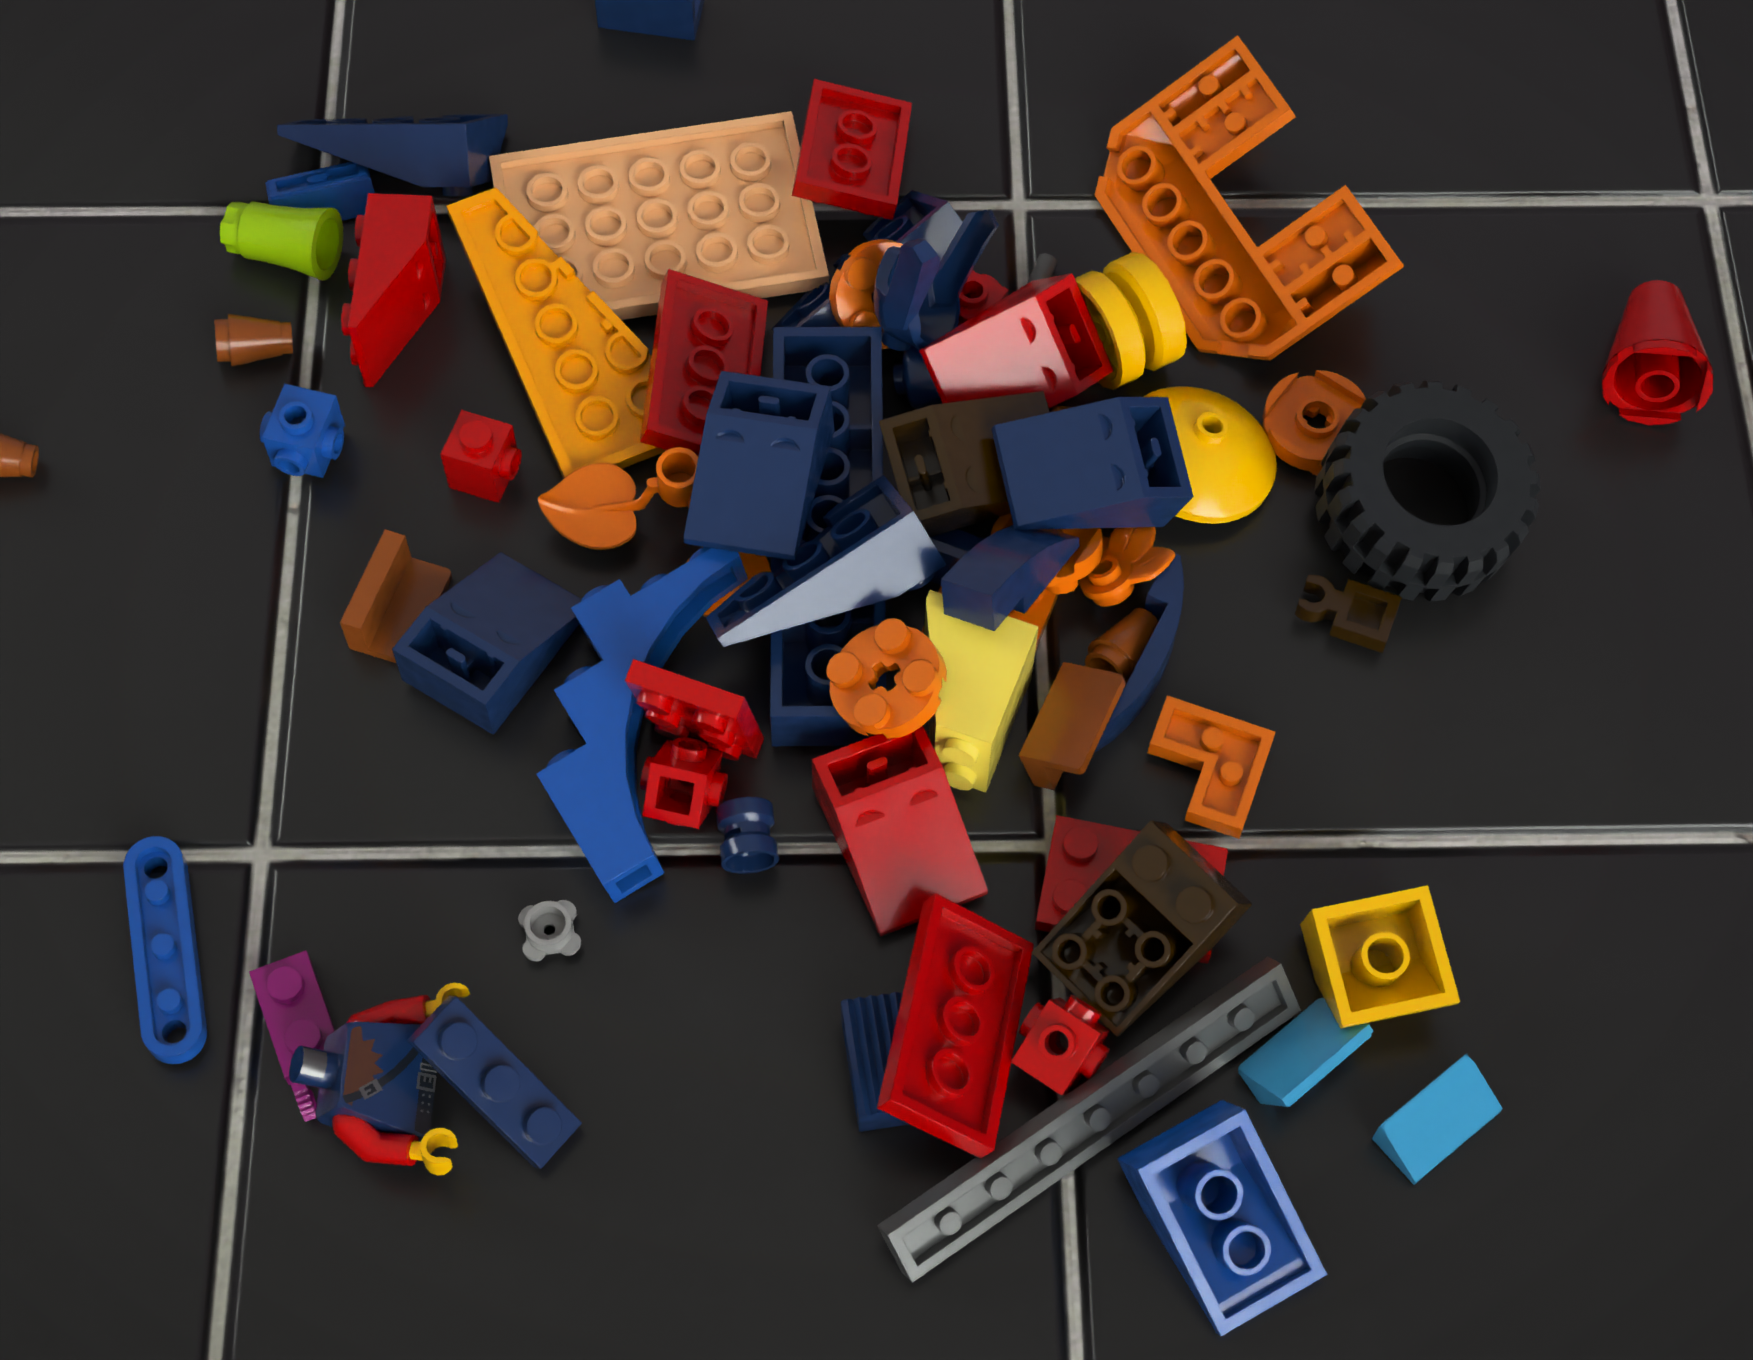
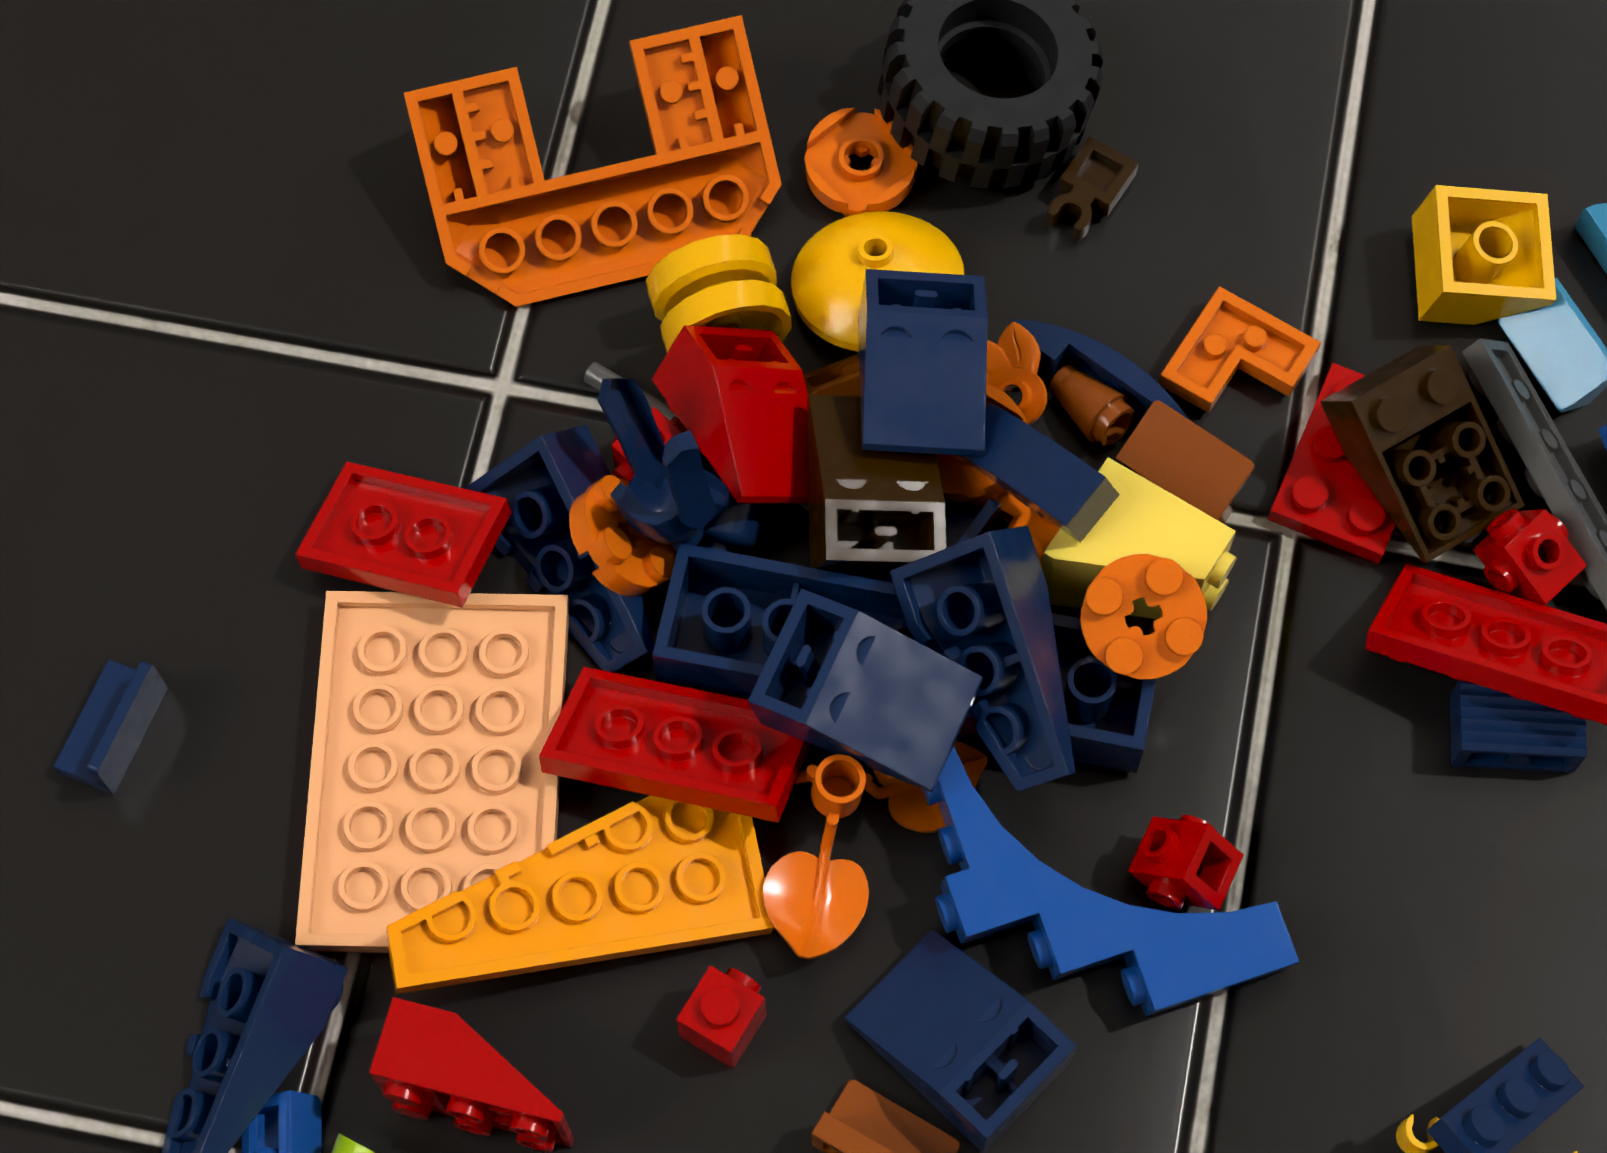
camera: 75 degrees left, 5 degrees up
light grey plate [518,900,581,961] -> none
red plate [625,659,764,761] -> none
dark blue wheel [716,797,779,874] -> none
red slope [812,726,988,937] -> none

